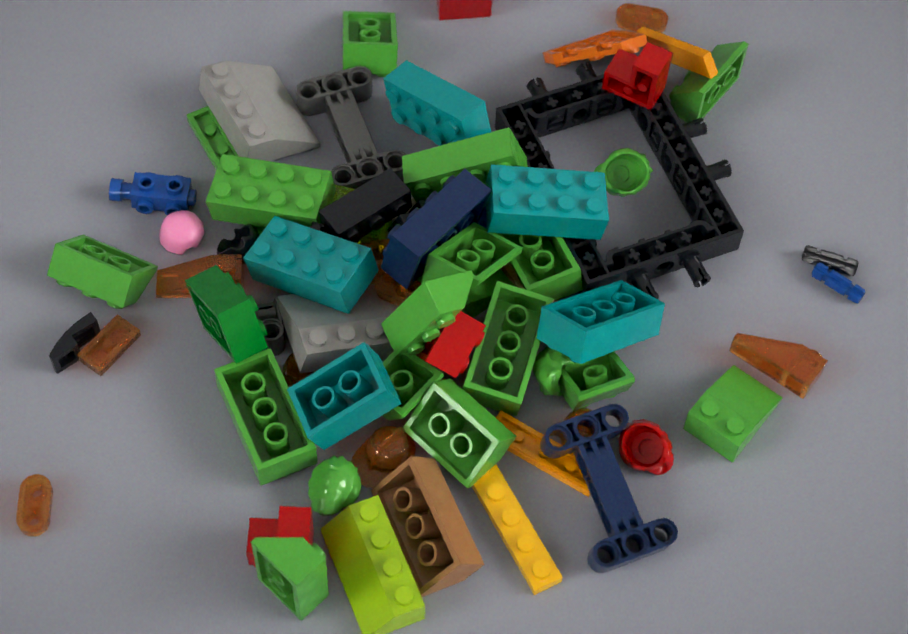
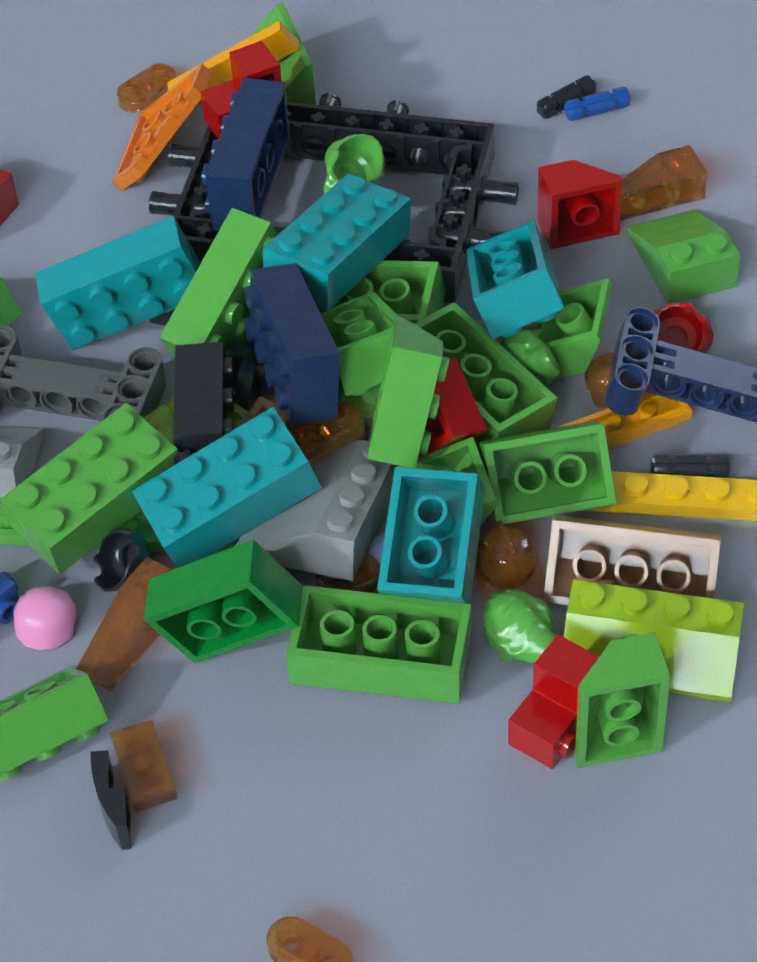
camera: 50 degrees left, 10 degrees down
none -> dark blue brick [202,78,290,231]
none -> red slope [537,160,623,250]
none -> black axle [650,455,730,478]

